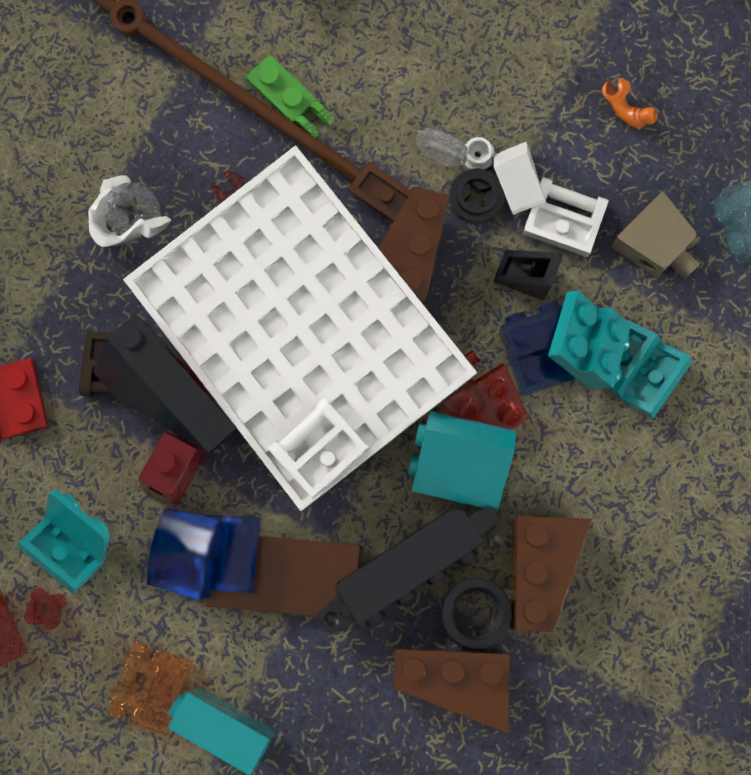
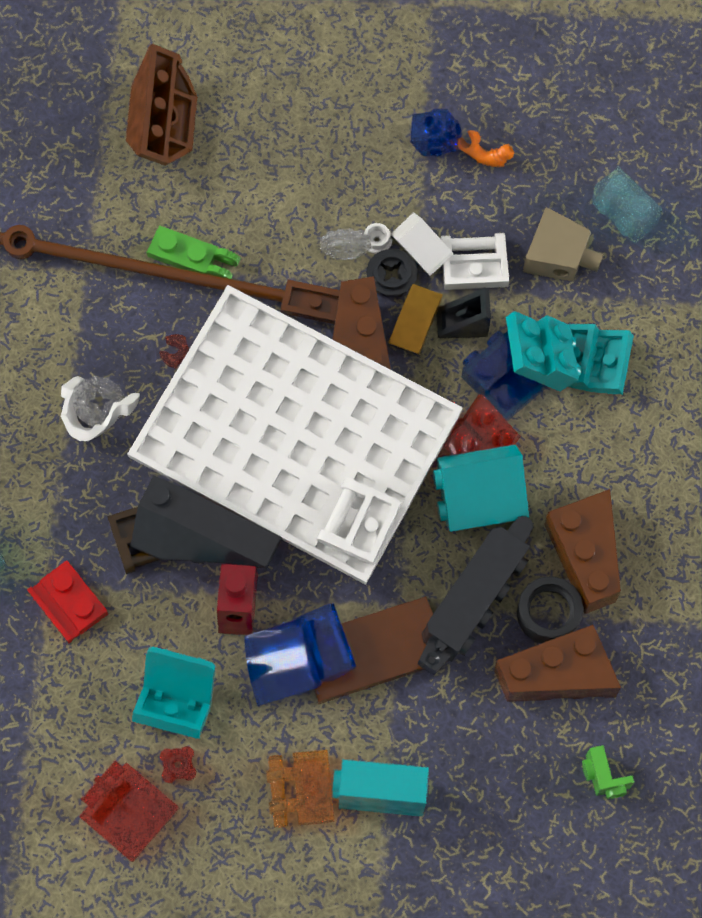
camera: 25 degrees left, 10 degrees down
none -> pearl gold slope [389,284,443,355]
none -> clear blue brick [410,109,462,157]

